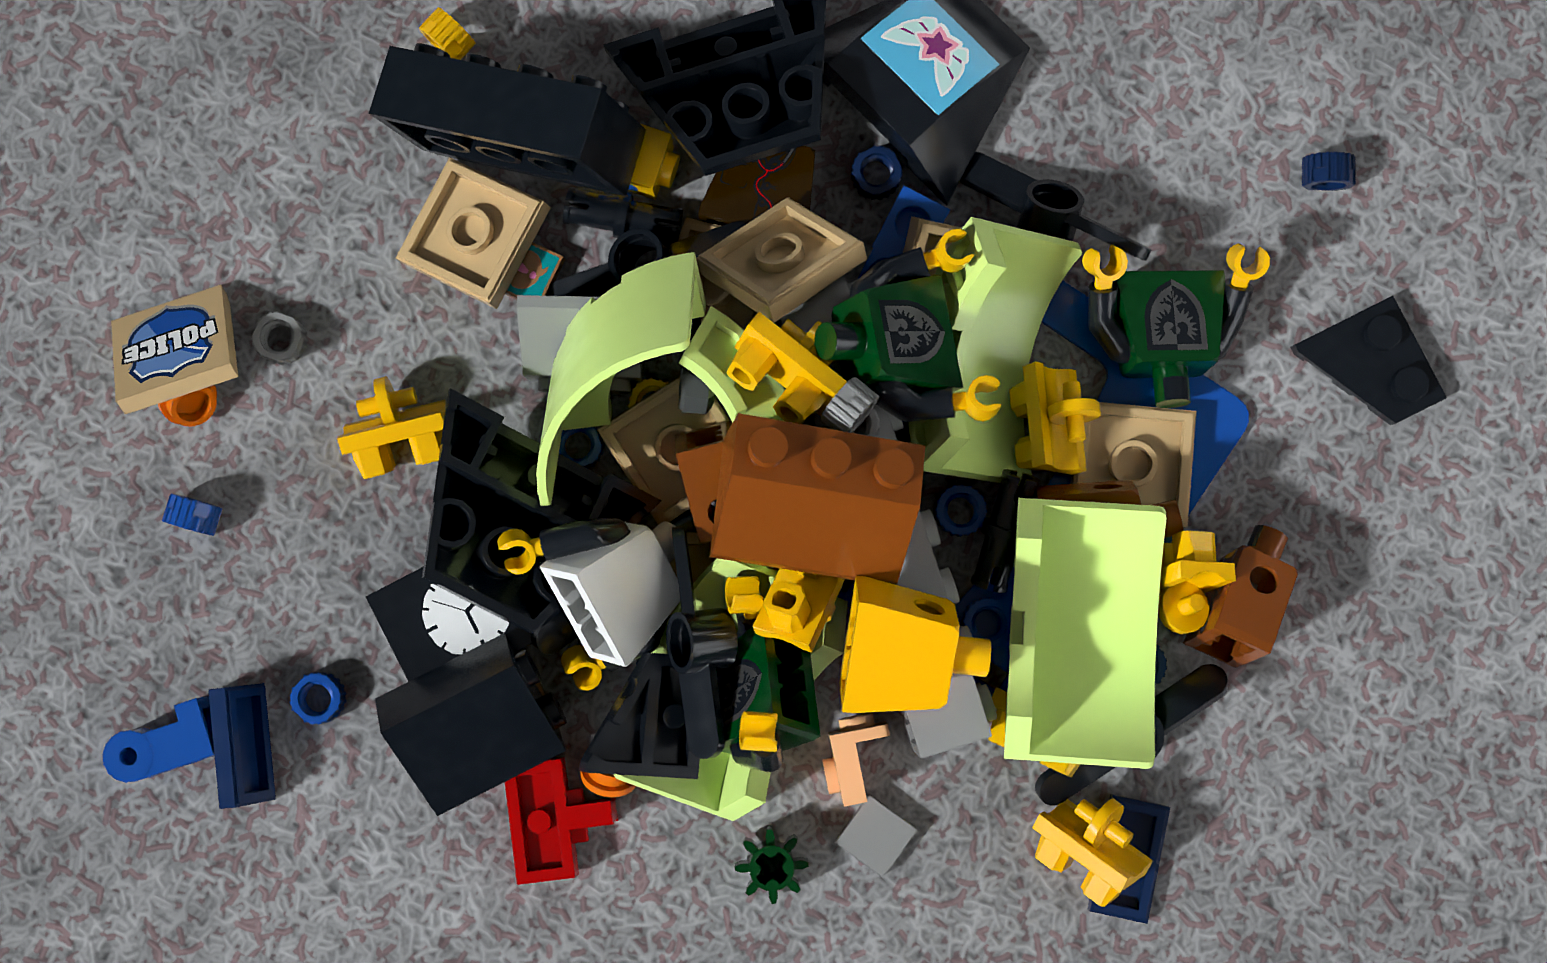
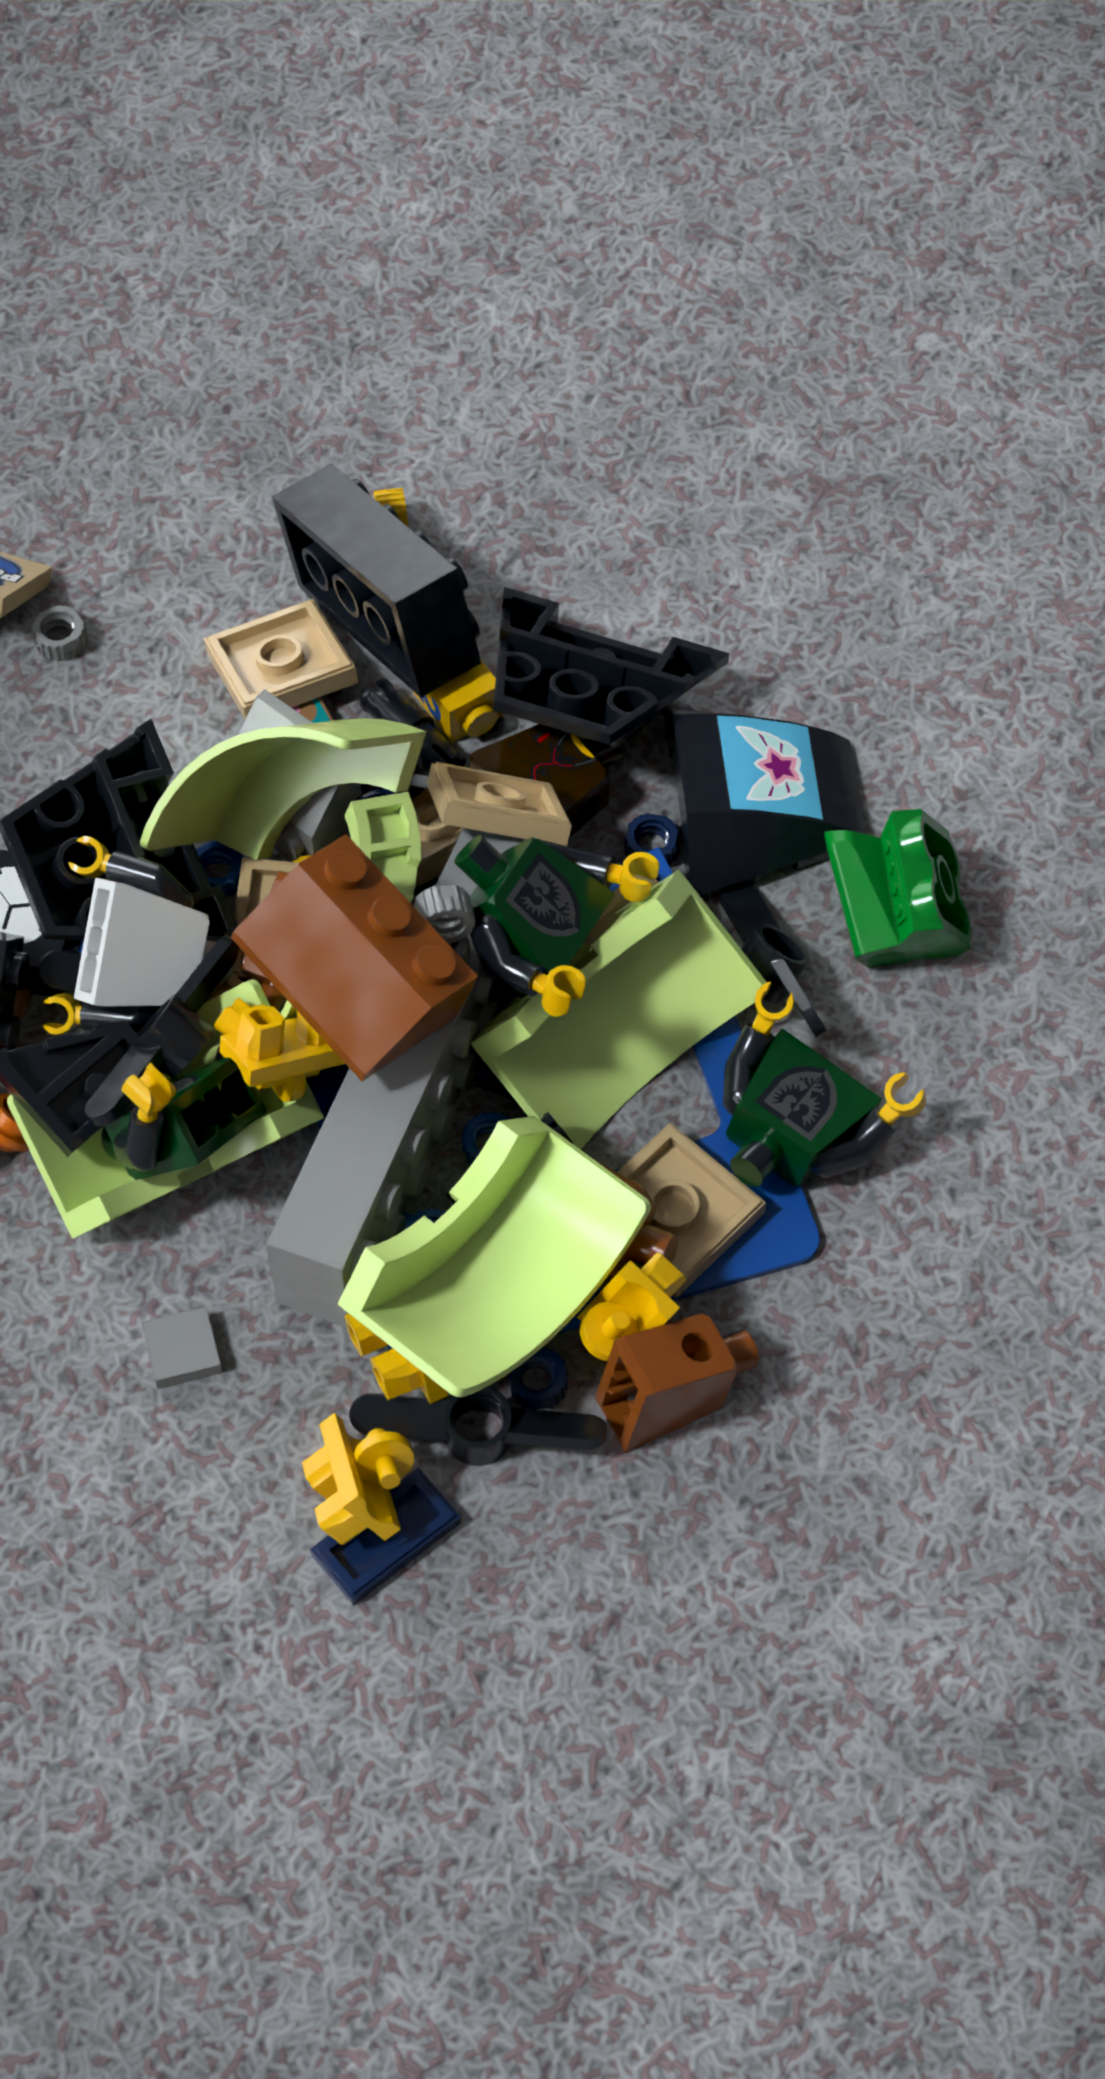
camera: 40 degrees right, 25 degrees down
yellow hips [337,376,446,479] -> none
yellow hips [727,312,847,424] -> none
dark green gear [735,826,809,904] -> none
light nougat bracket [822,713,890,807] -> none
yellow torso [839,575,991,713] -> none
yellow hips [1009,361,1101,475] -> none
black wing [1290,296,1447,425] -> none
dark blue axle [1302,152,1356,191] -> none
none -> green piece [824,809,972,968]

